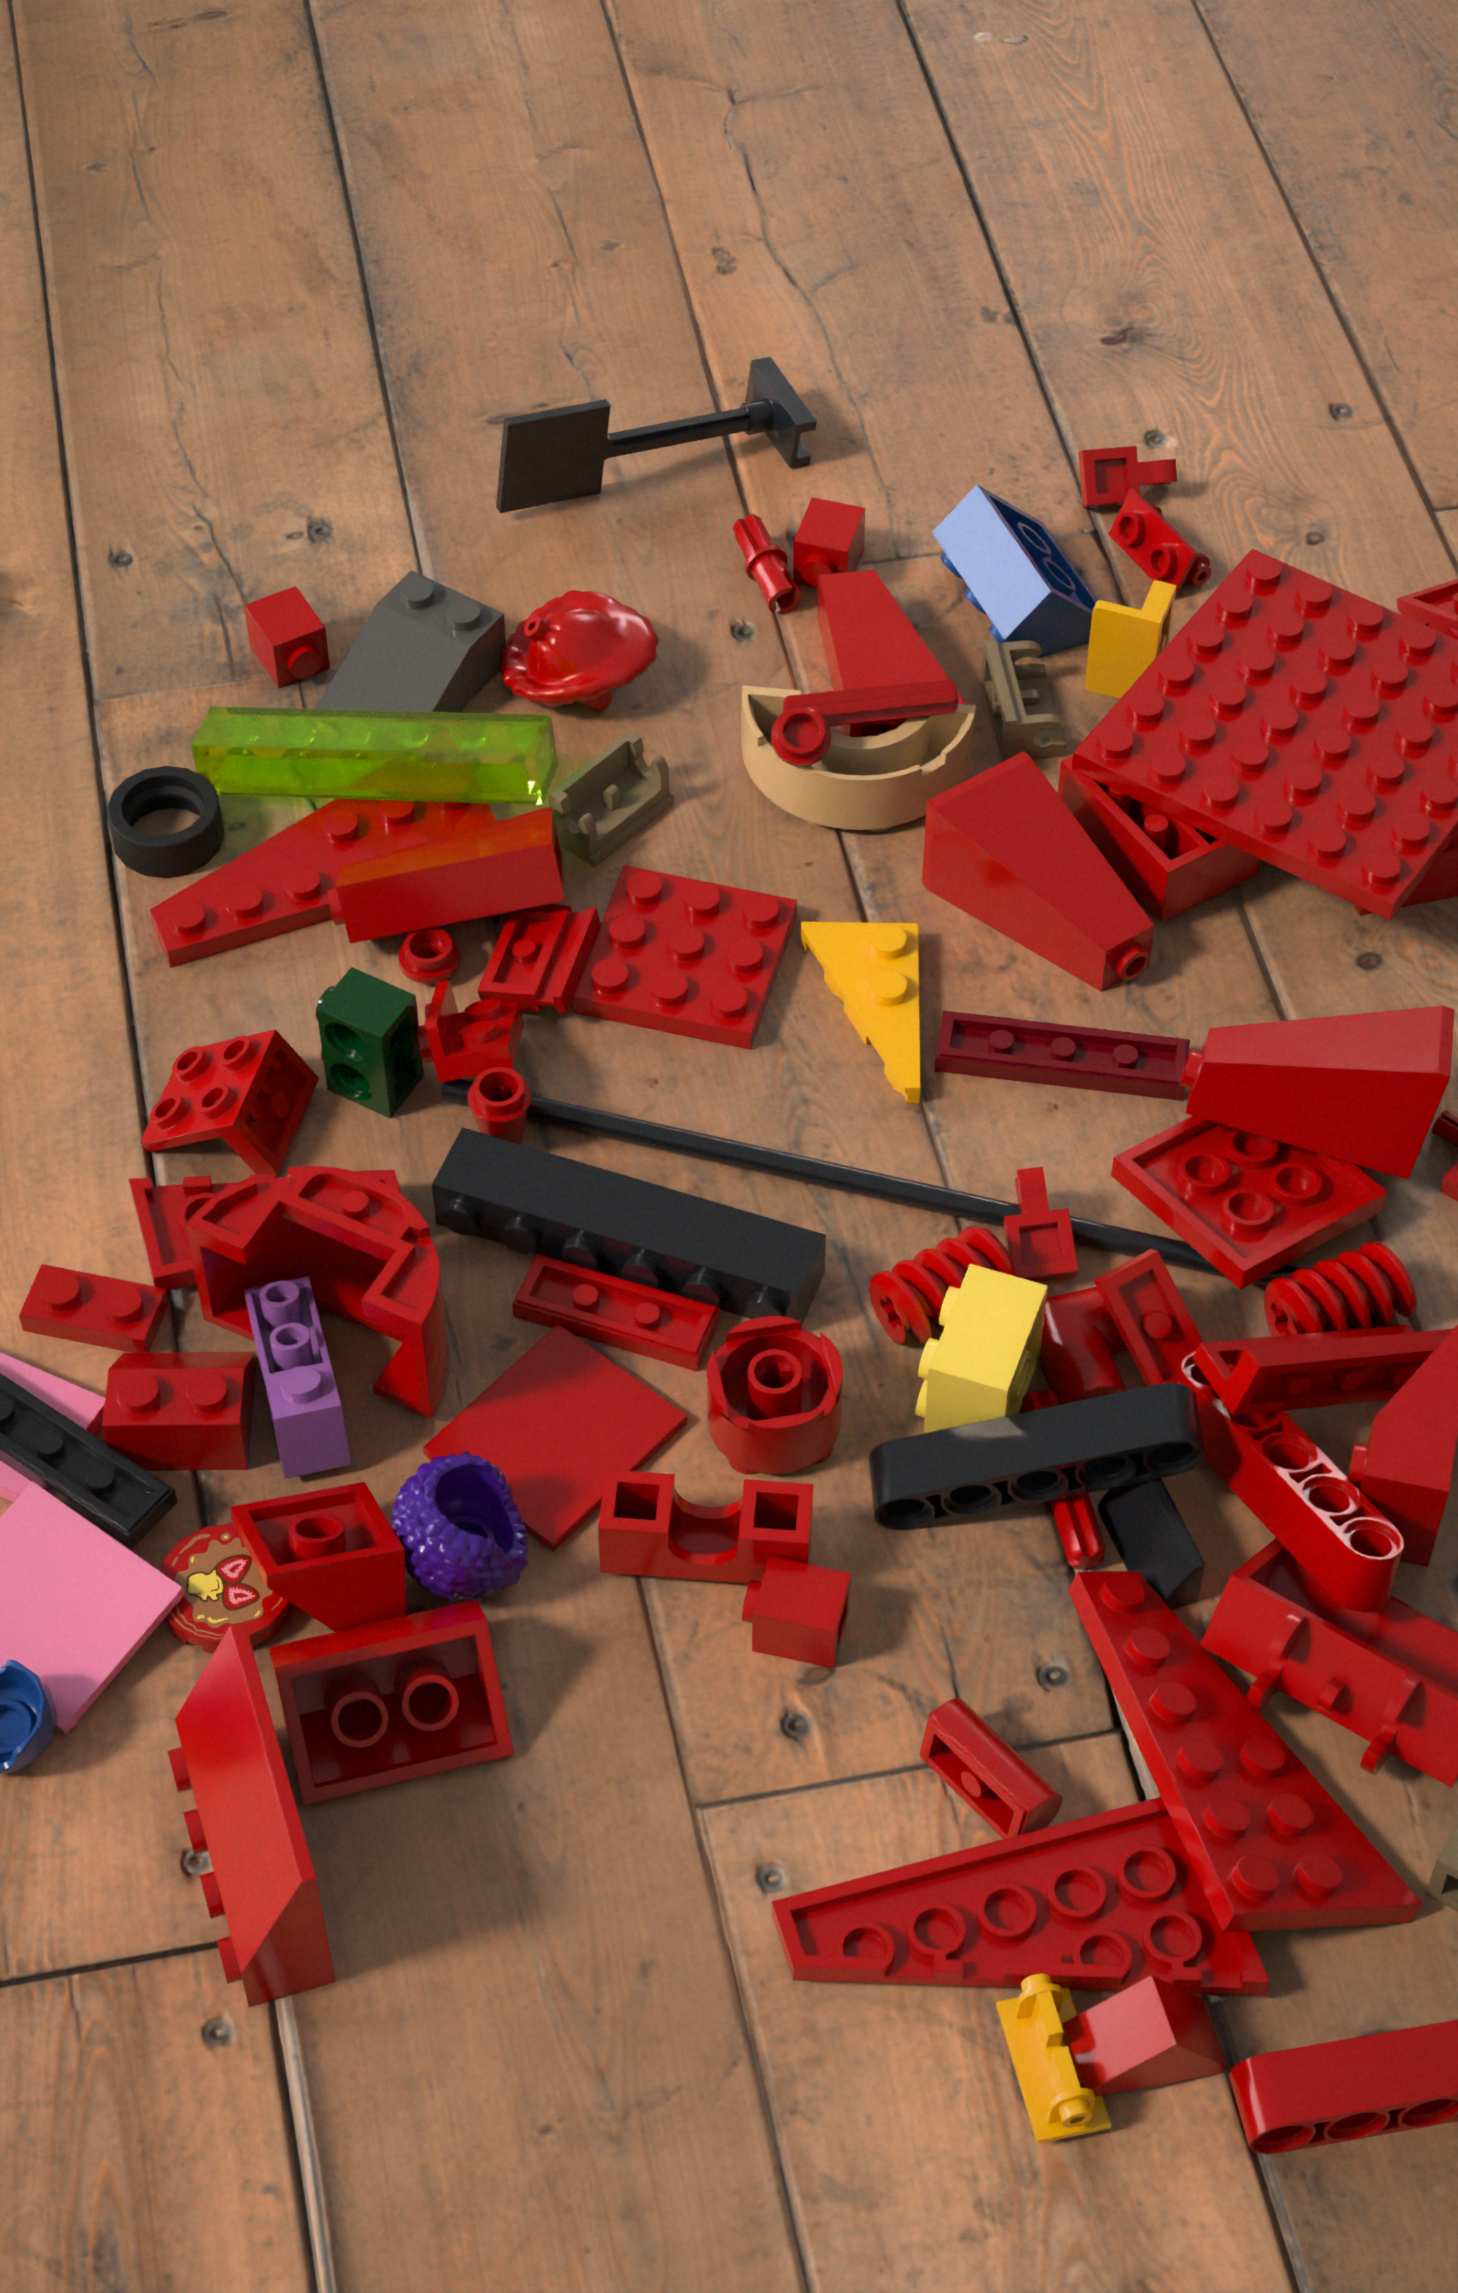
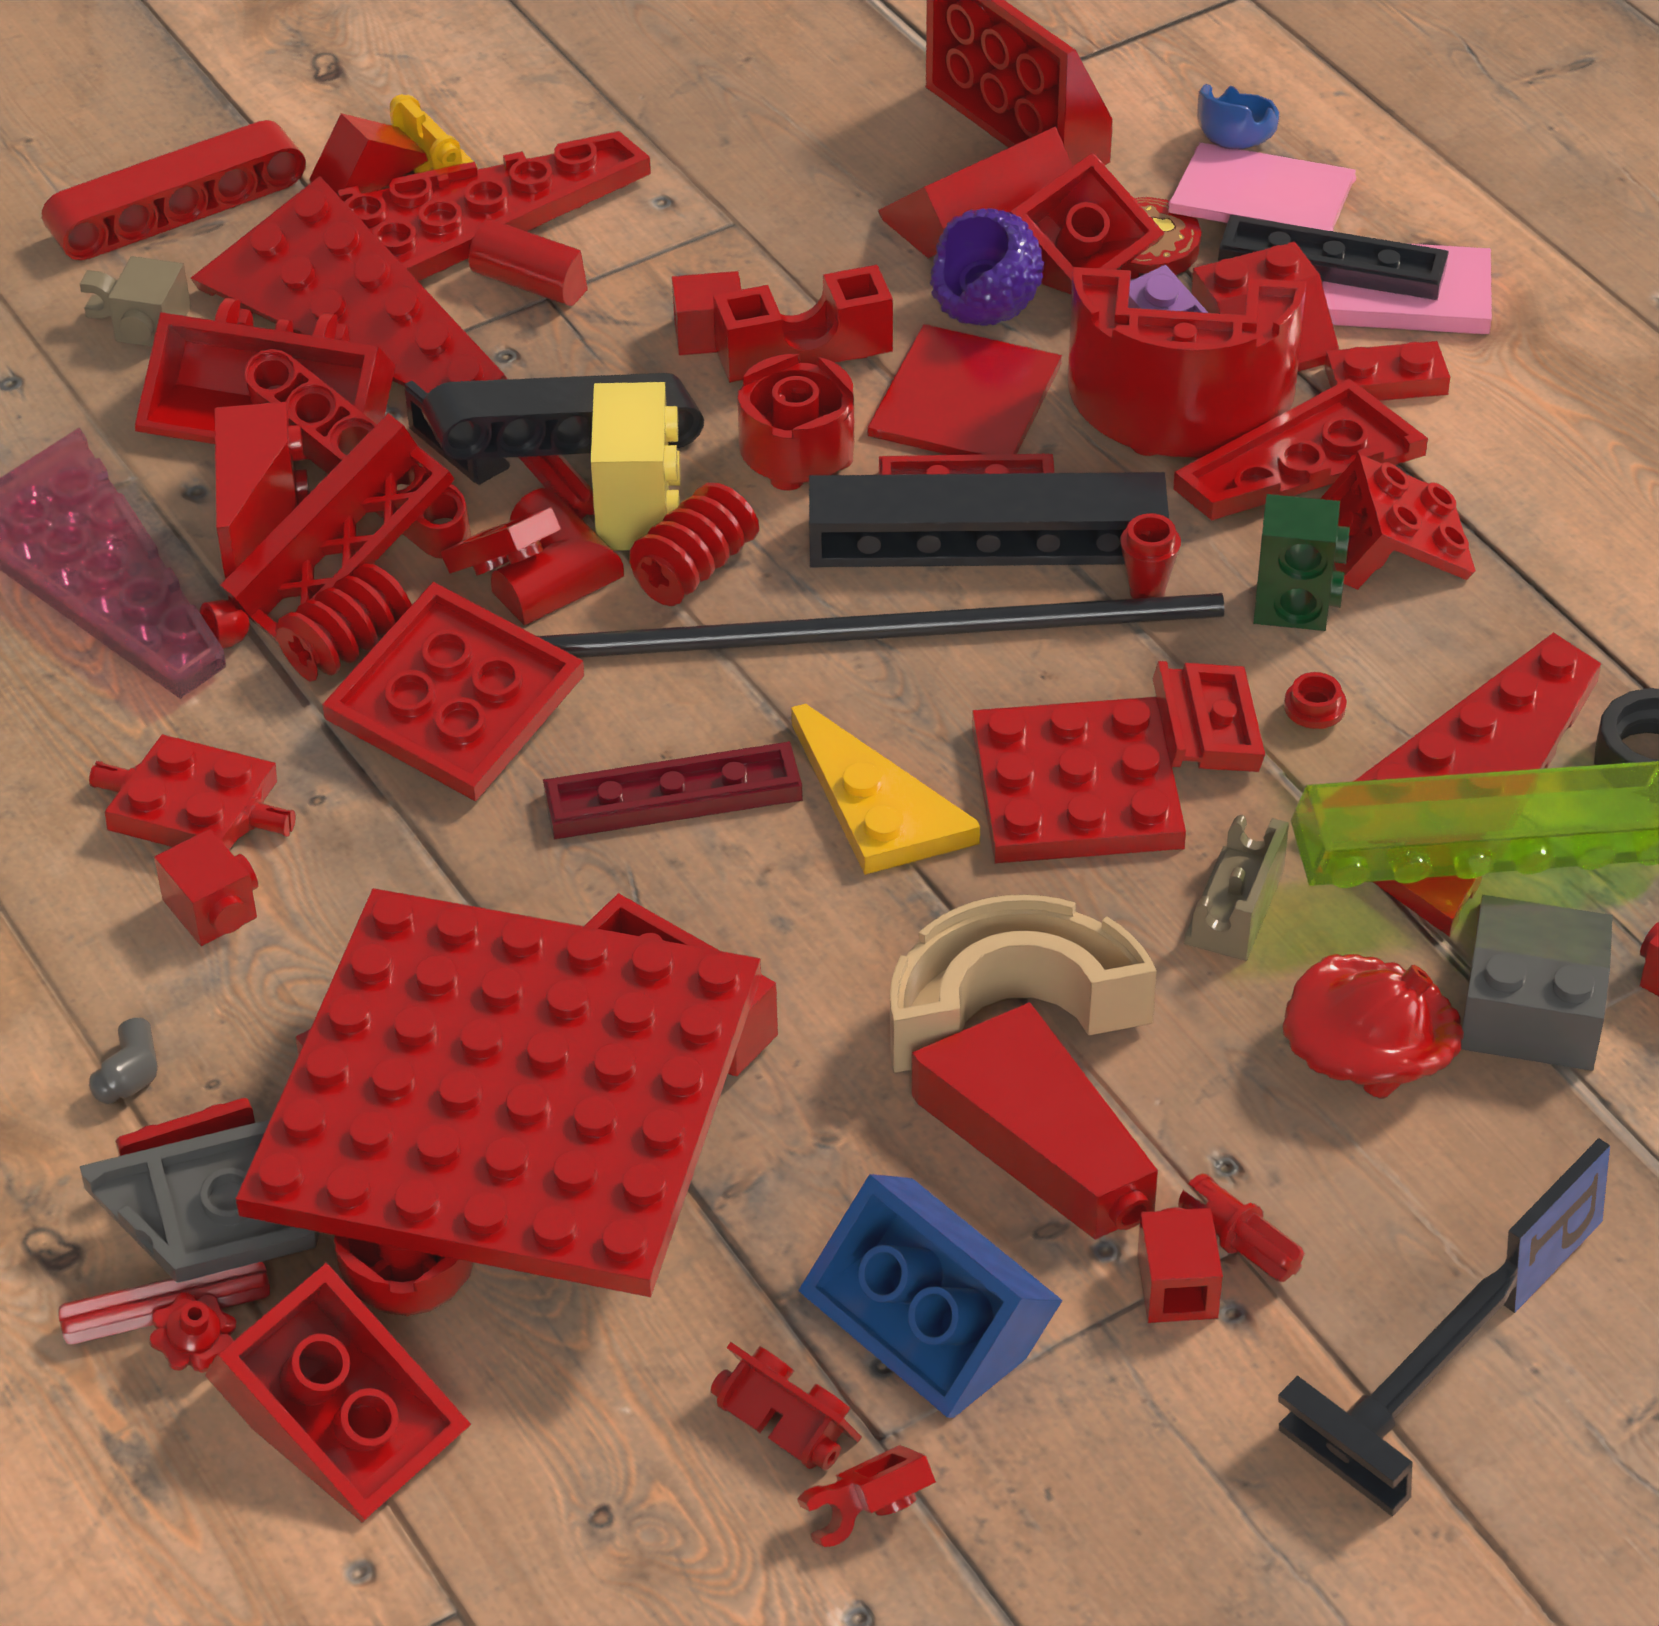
camera: 160 degrees right, 5 degrees down
red slope [328,807,565,944] -> none
red bracket [418,980,524,1083] -> none
red plate [771,707,831,767] -> none
red axle [782,678,958,727] -> none
red slope [922,751,1155,992] -> none
dark tan hinge [982,639,1066,762] -> none
red plate [1003,1167,1078,1282] -> none
yellow panel [1085,580,1176,699] -> none
red slope [1179,1006,1455,1180] -> none

